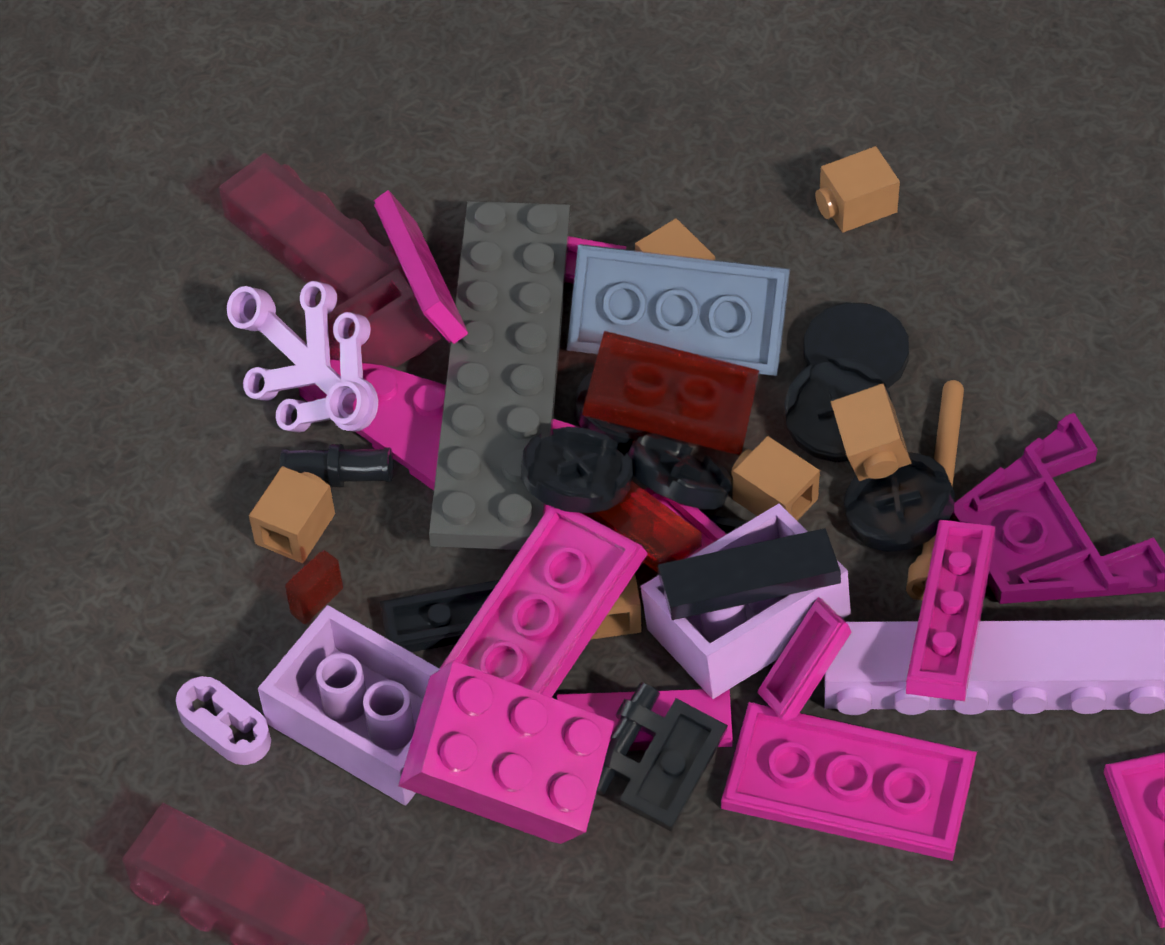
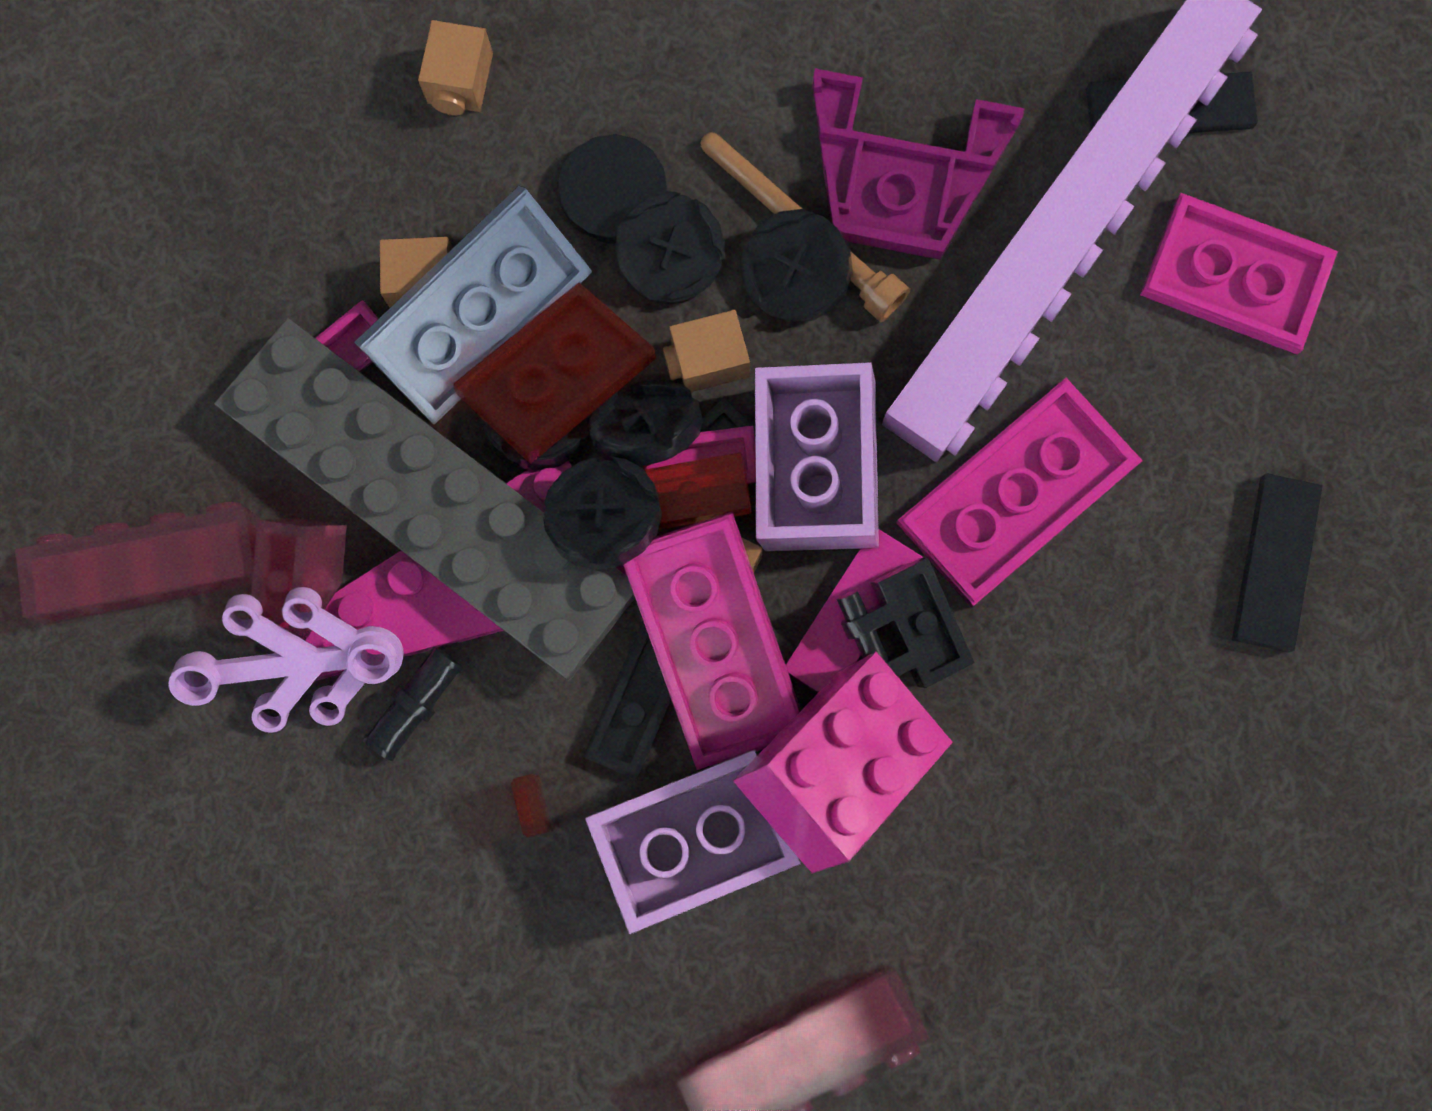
camera: 55 degrees left, 25 degrees up
lavender beam [176,676,271,765] -> none
medium nougat brick [249,466,335,563] -> none
dark pink tile [374,190,469,344] -> none
black tile [658,528,841,620] -> none
dark pink tile [757,597,852,721] -> none
medium nougat brick [831,384,912,481] -> none
dark pink tile [906,520,995,701] -> none

